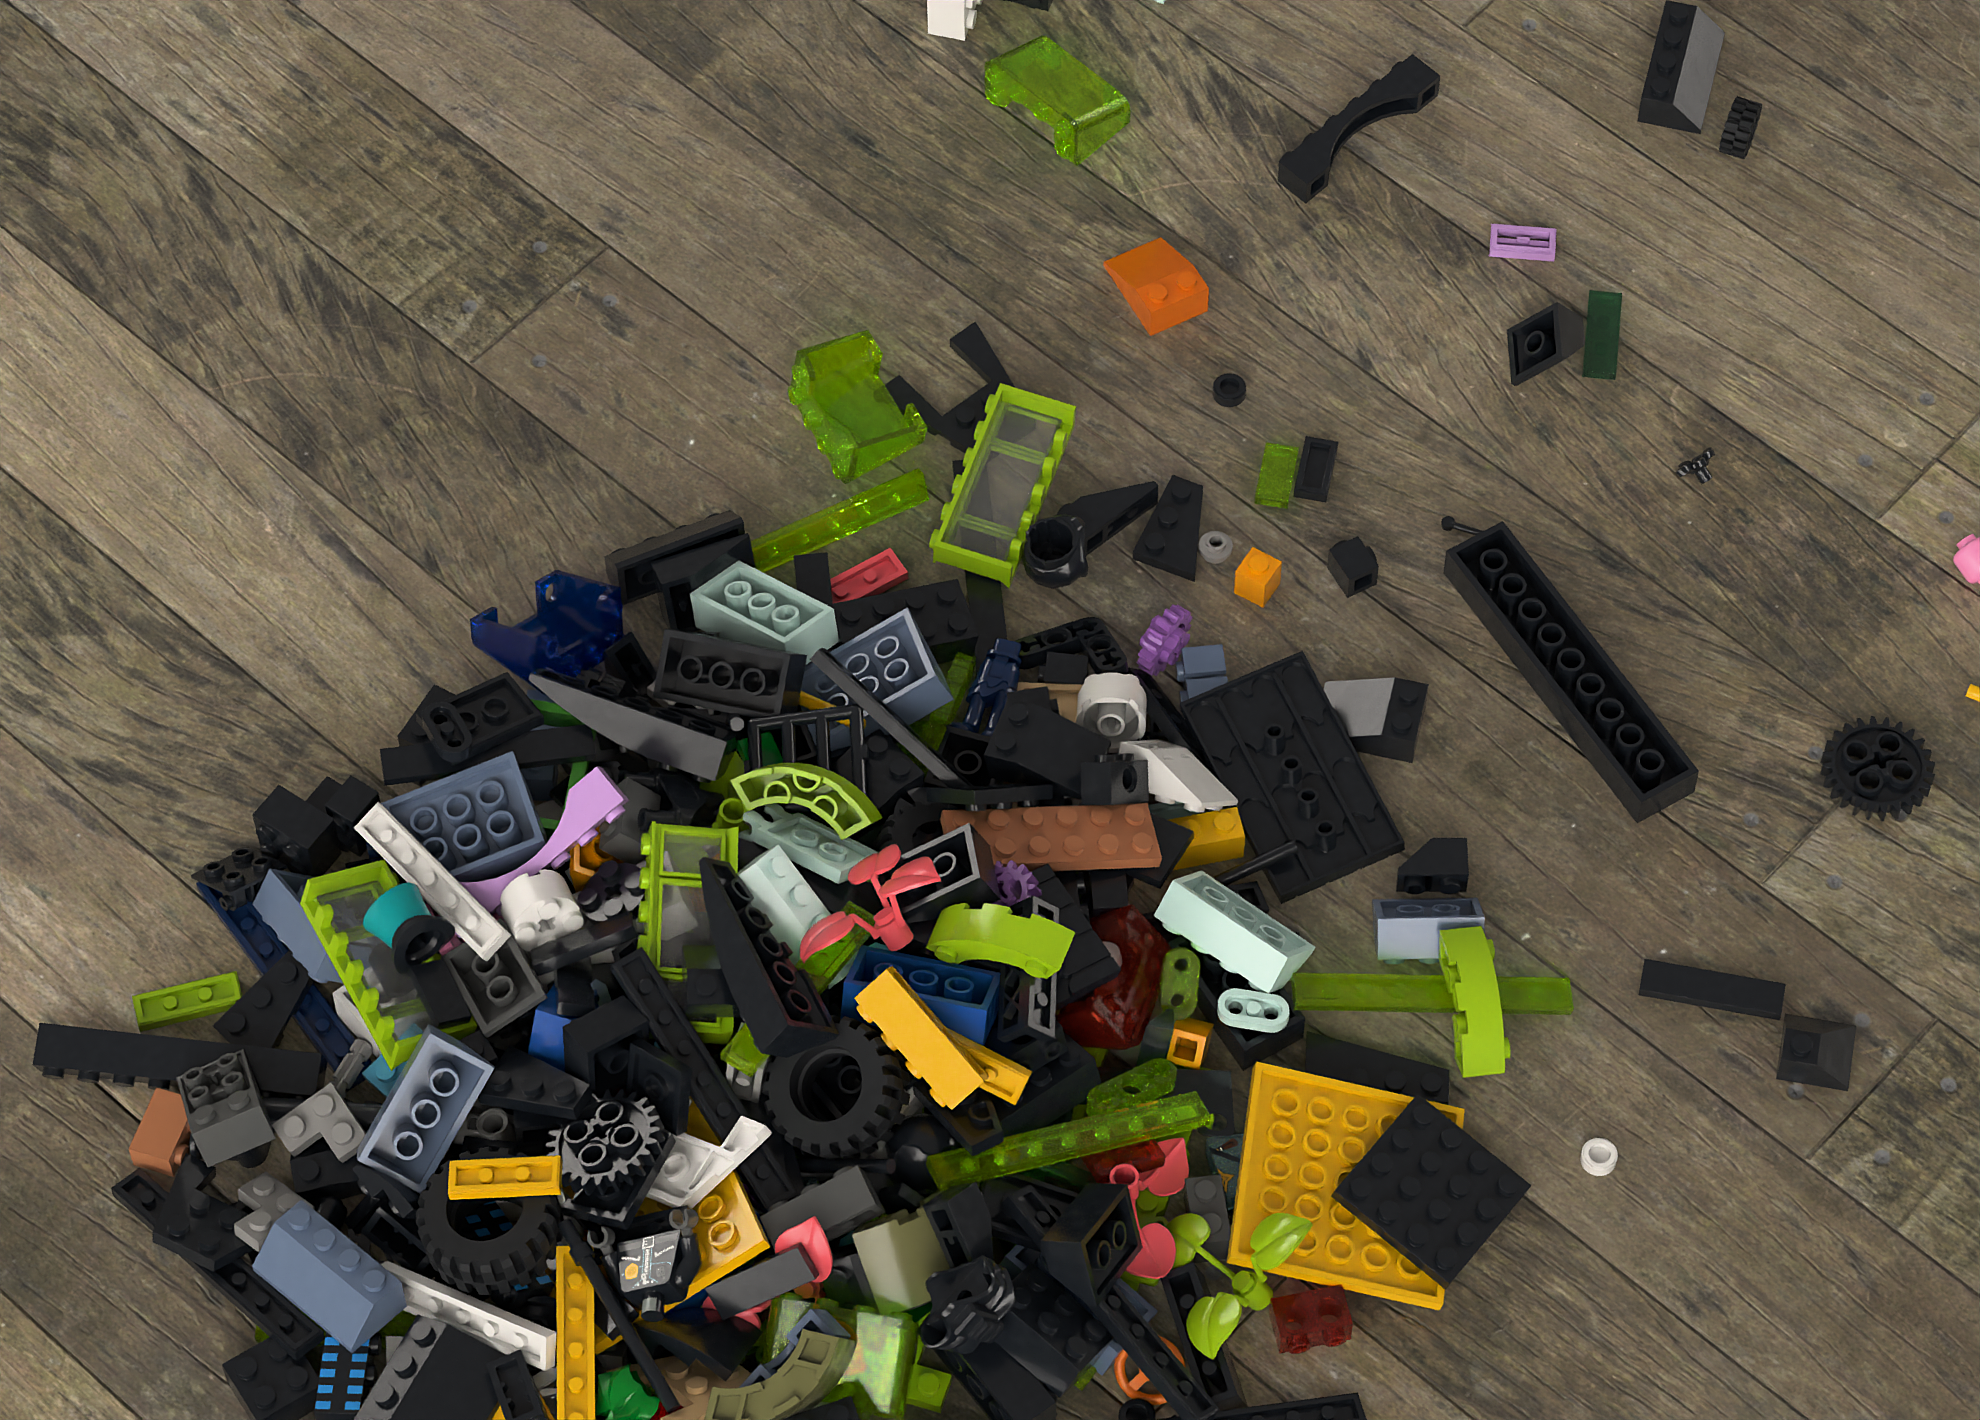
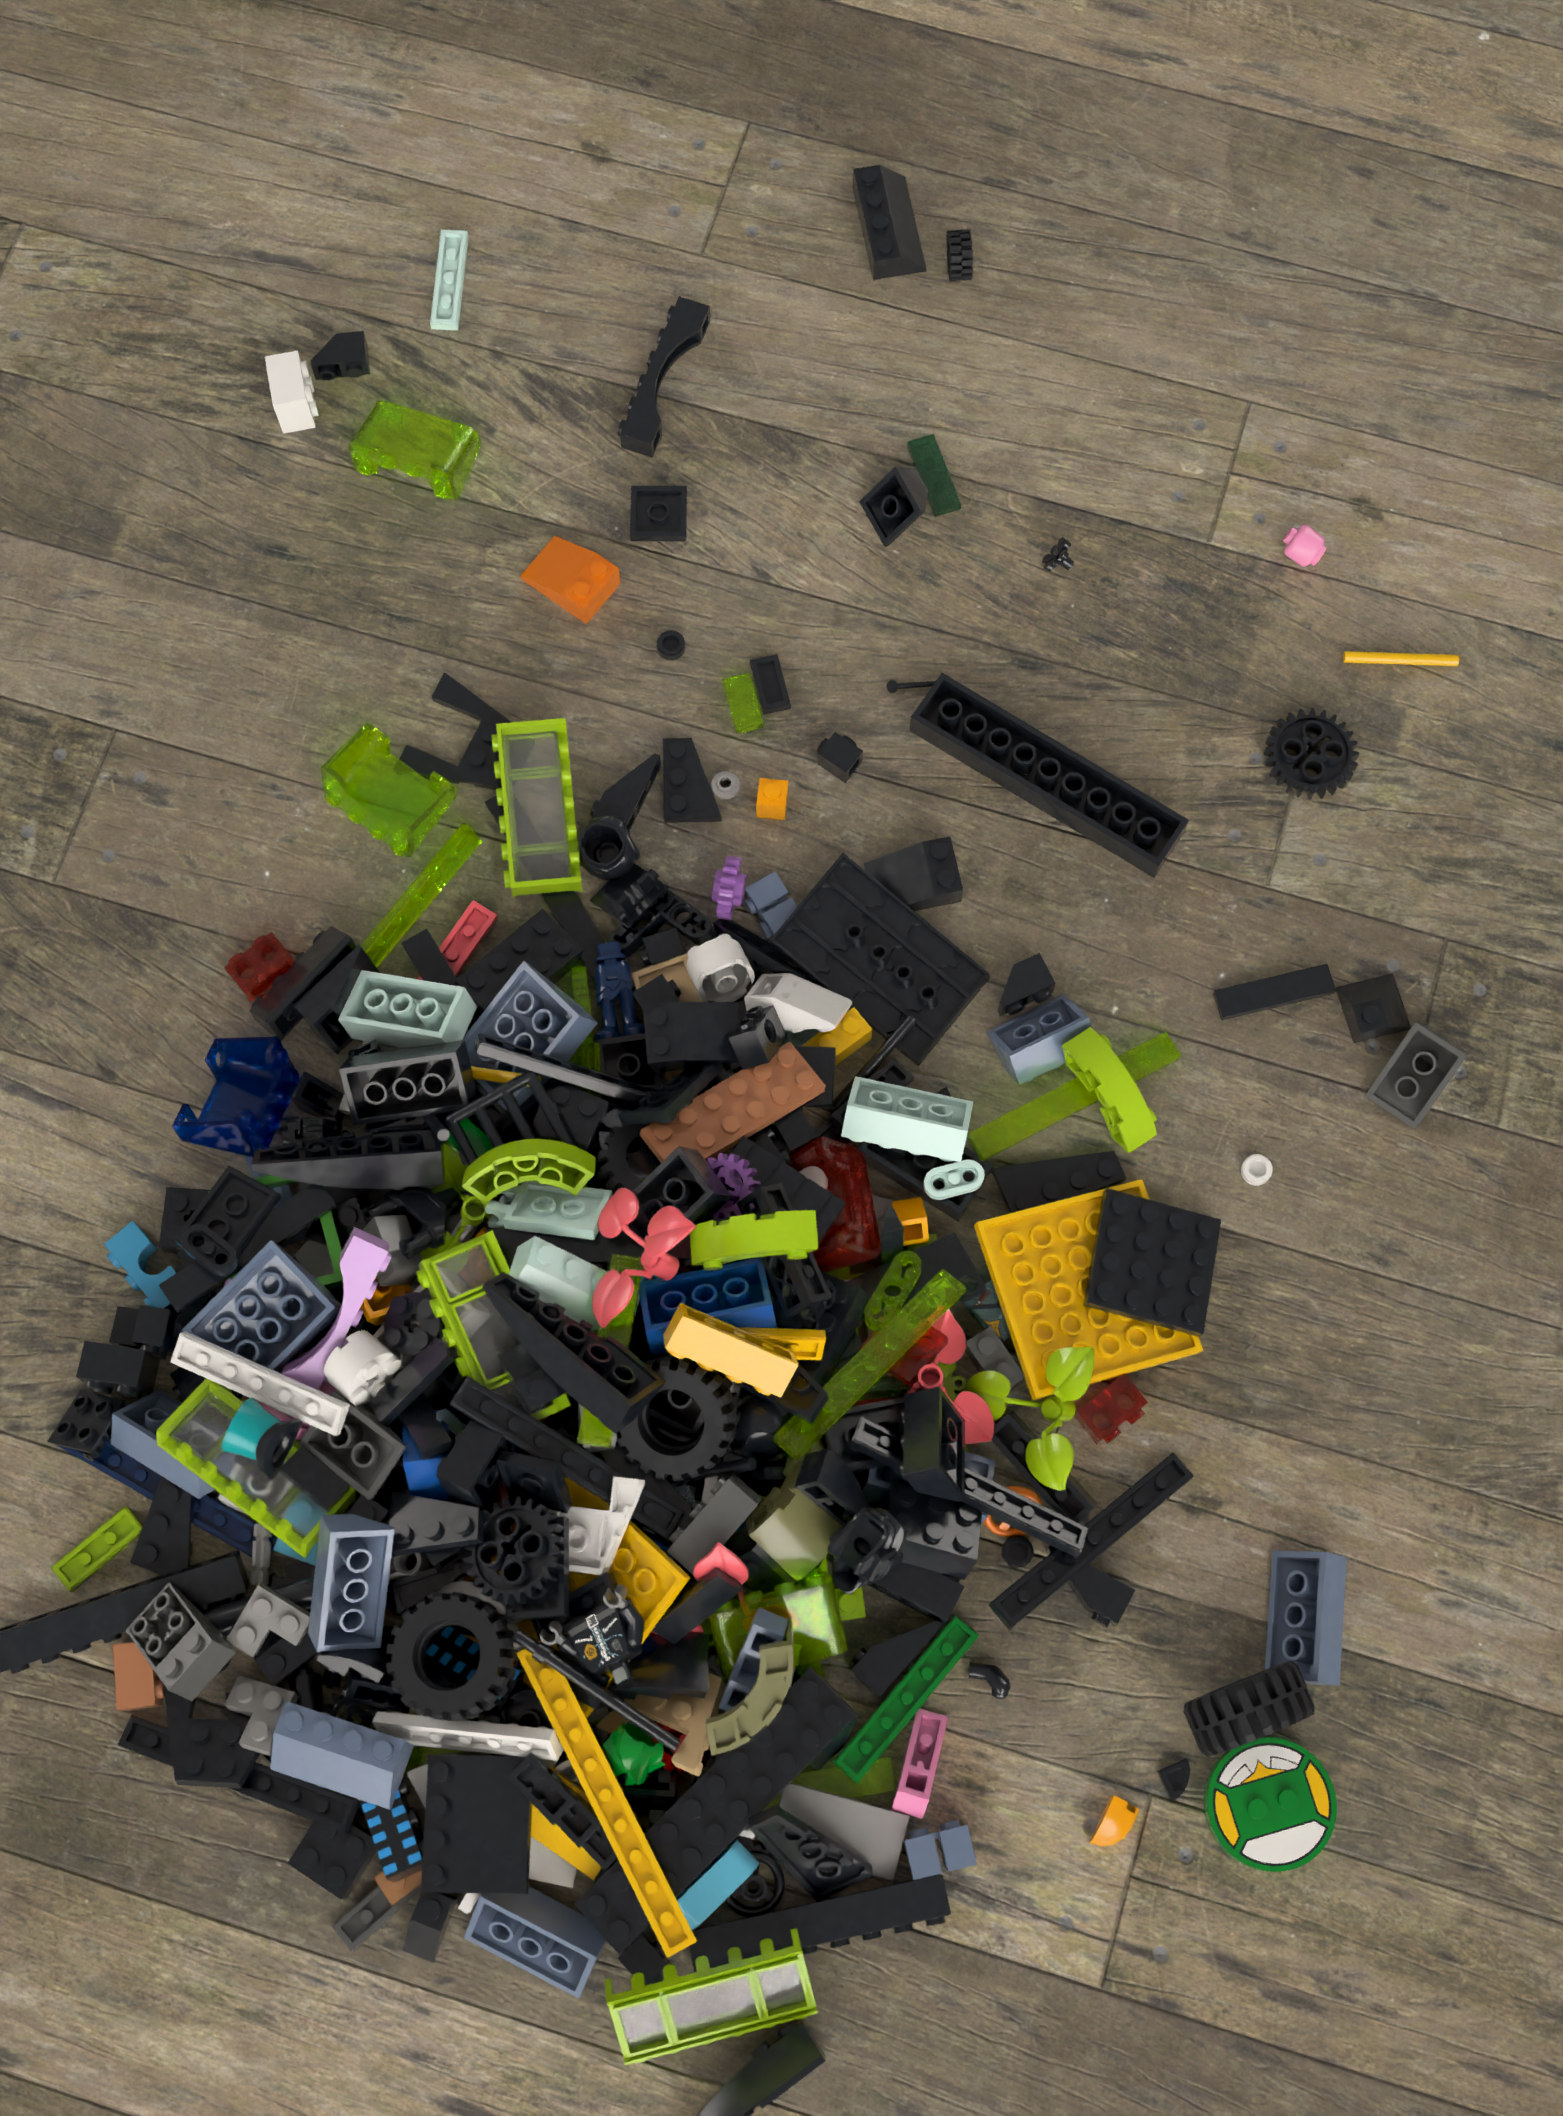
camera: 25 degrees left, 15 degrees up
yellow tile [448,1155,563,1200] -> none
clear neon green plate [1159,947,1200,1020] -> none
lavender tile [1489,224,1557,262] -> none
none -> dark azure arch [104,1221,177,1312]
none -> clear red brick [224,932,294,1002]
none -> black hinge [590,863,669,928]
none -> black plate [630,486,687,541]
none -> dark grey slope [1365,1020,1469,1129]

